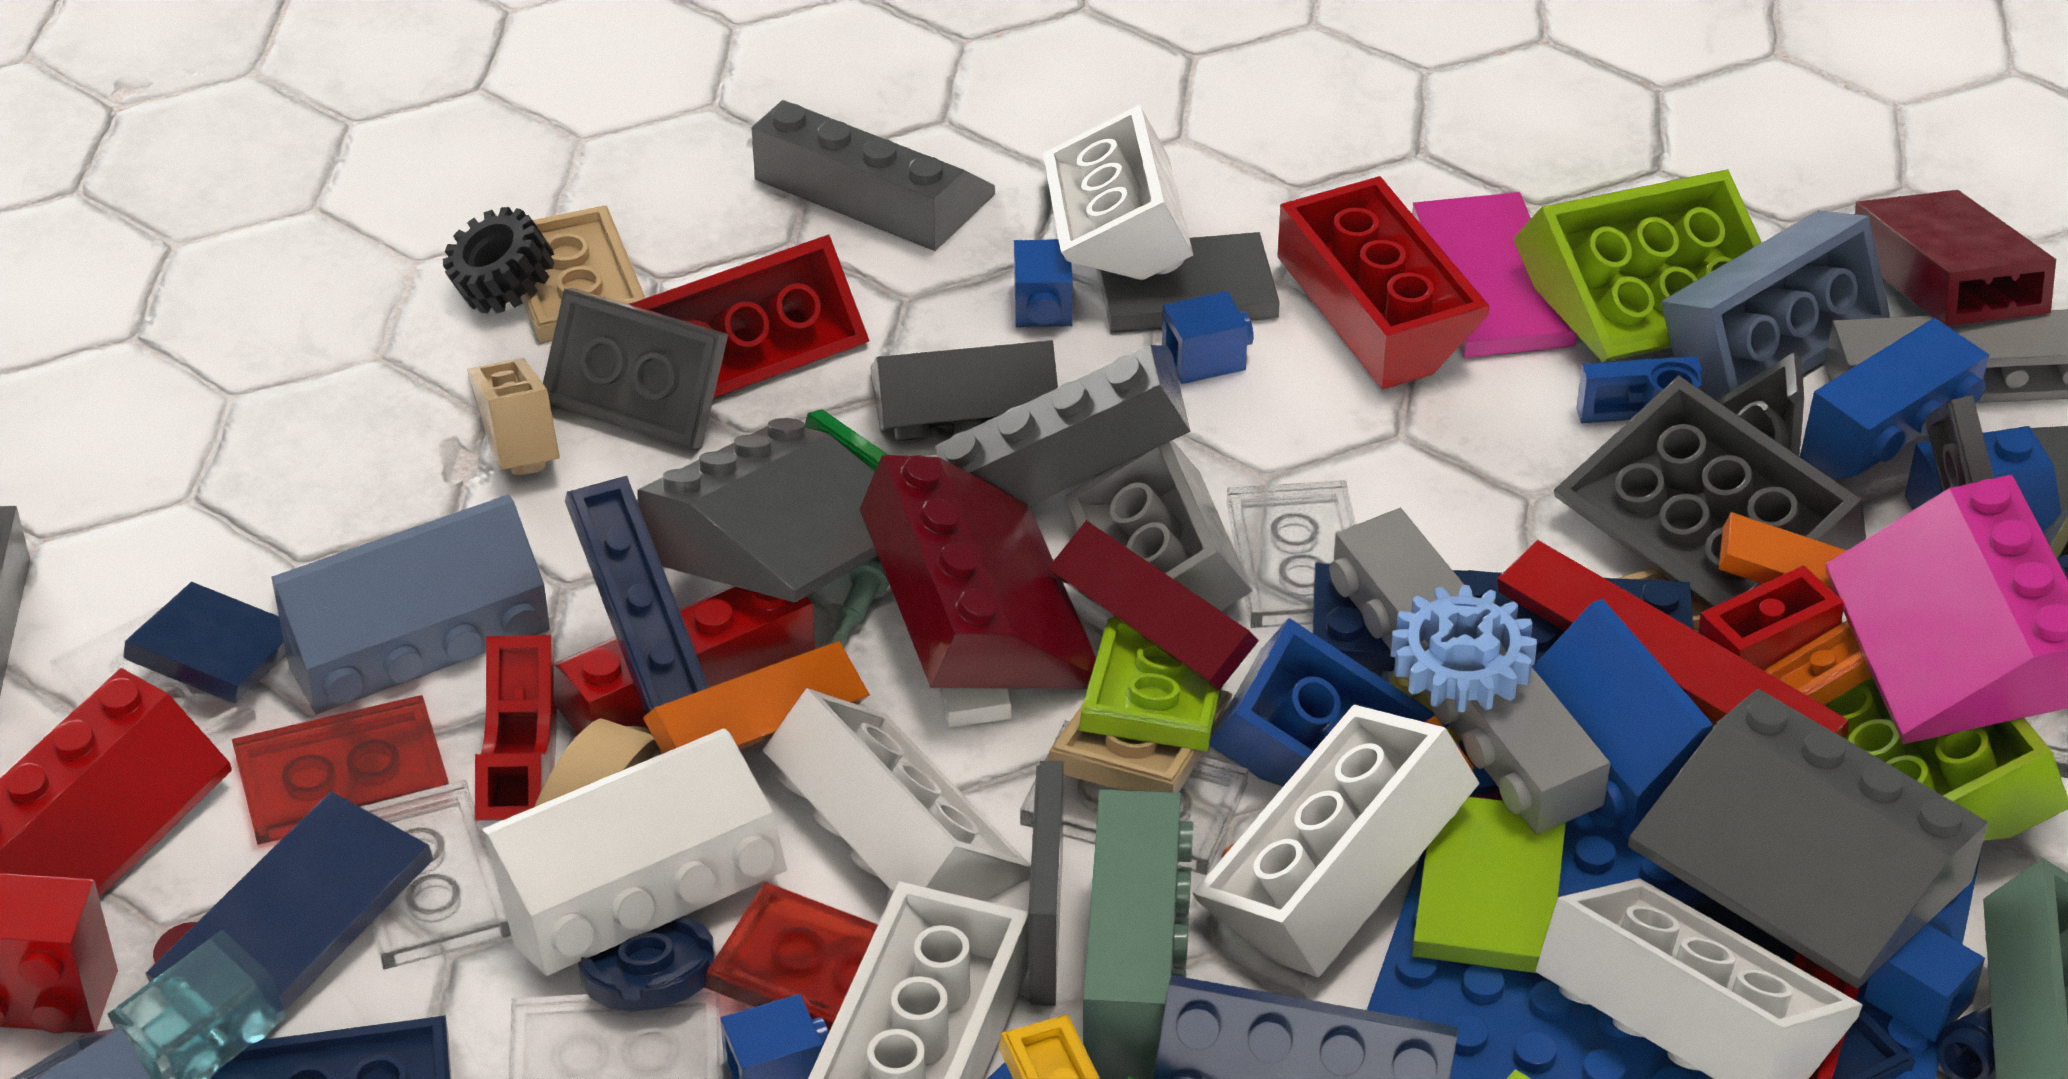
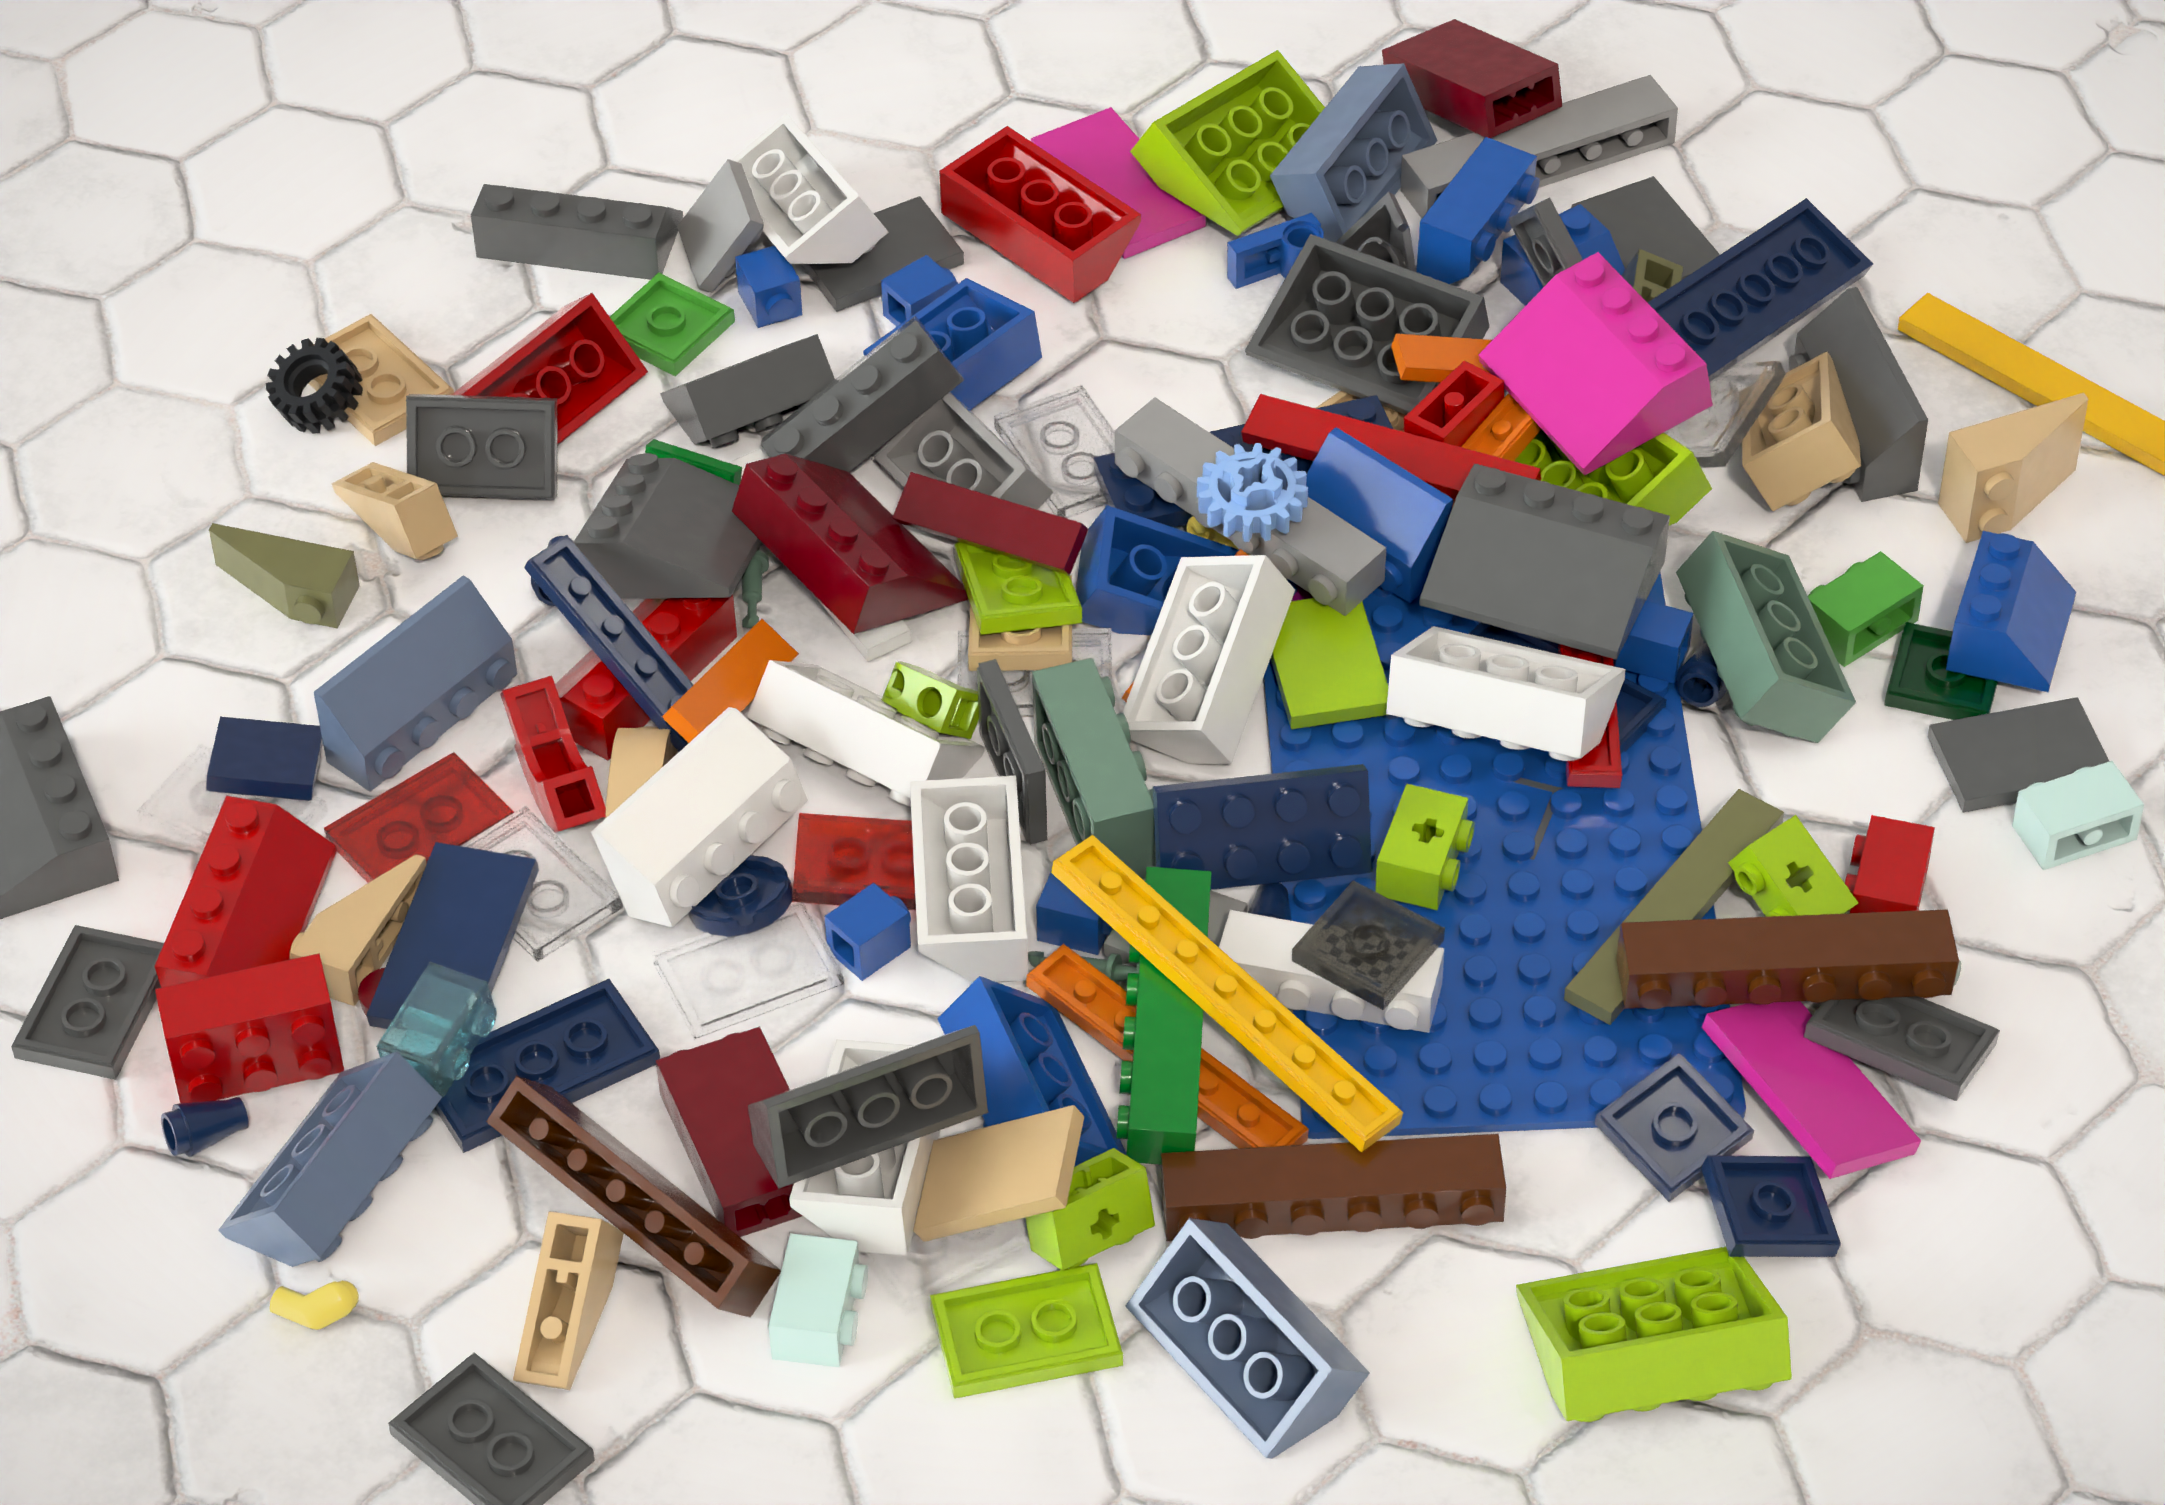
camera: 20 degrees left, 5 degrees up
none -> olive slope [209,523,360,629]
none -> tan slope [290,854,427,1006]
none -> bright green tile [610,273,735,377]
none -> light grey tile [677,159,764,293]
none -> blue slope [863,278,1042,410]
none -> lime leg [881,661,979,739]

